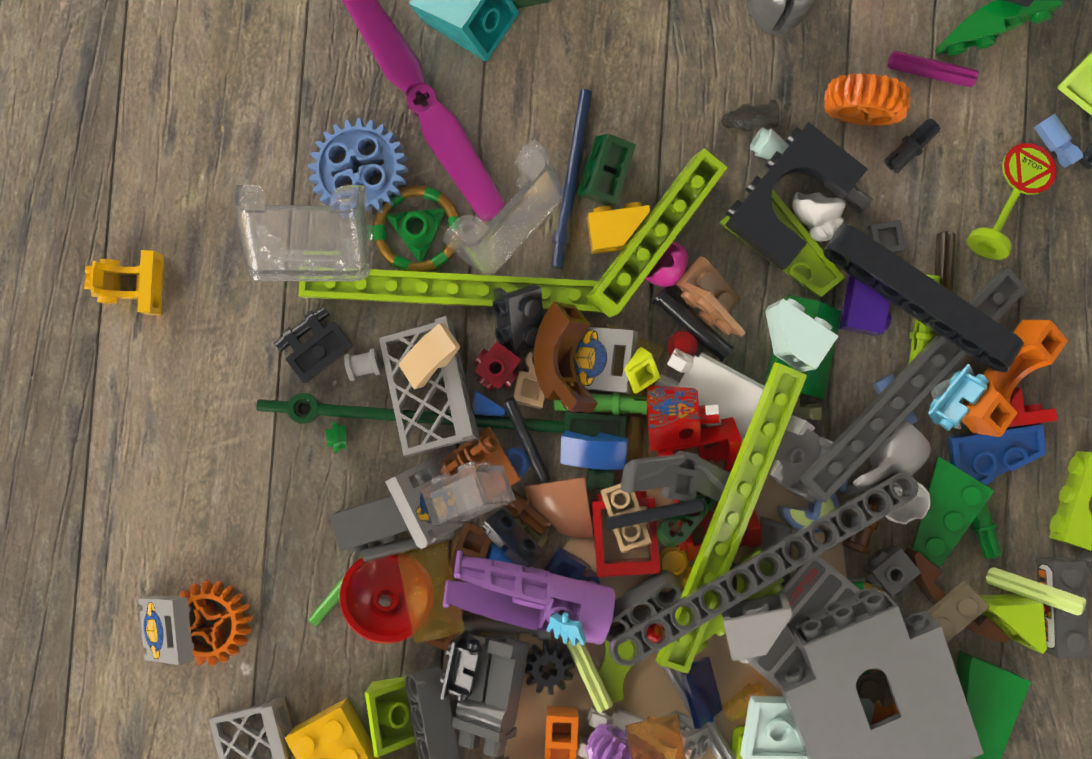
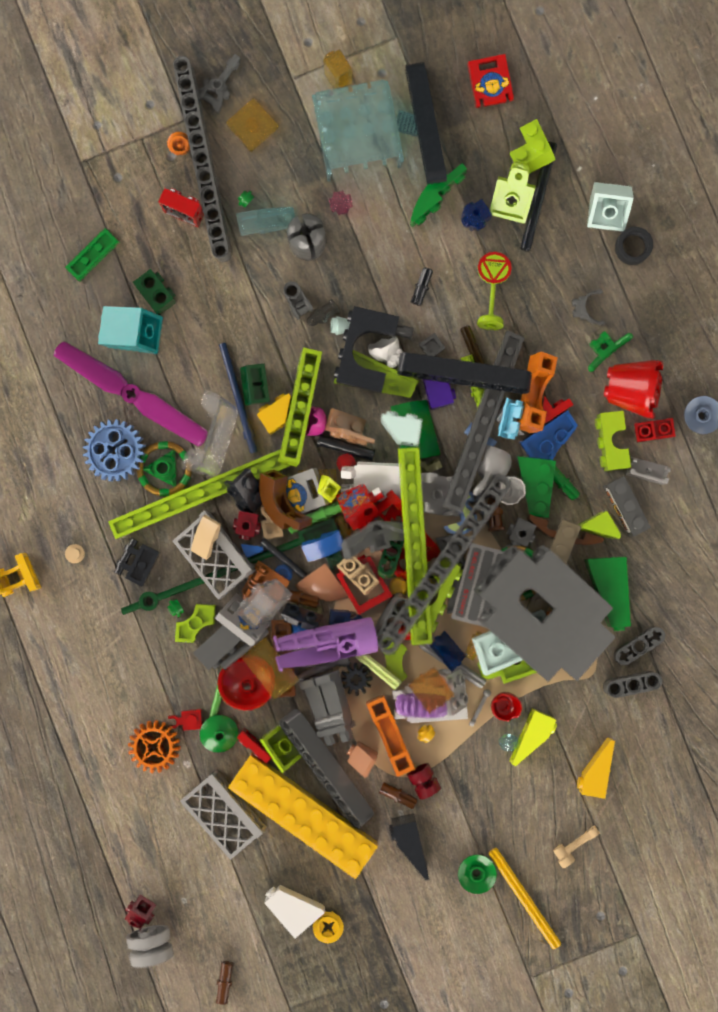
camera: 25 degrees left, 0 degrees up
light grey container [138,595,194,665] -> none
clear windscreen [234,185,374,282] -> none
light grey bush [344,348,381,381] -> none
black hinge [440,630,482,701] -> none
medium azure piece [547,612,587,646] -> none
black bar [606,498,704,530] -> none
light grey slope [722,592,792,663] -> none
orange gear [824,73,911,127] -> none
magenta axle [887,51,979,88] -> none
yellowish green axle [986,567,1086,615] -> none
medium blue bar [1034,114,1084,168] -> none
none -> tan plate [65,544,85,563]
none -> red plate [168,709,203,731]
none -> lime tile [175,604,216,643]
none -> green dish [200,715,238,753]
none -> red plate [237,728,271,763]
none -> dark grey piece [283,281,314,320]
none -> clear blue brick [461,199,492,232]

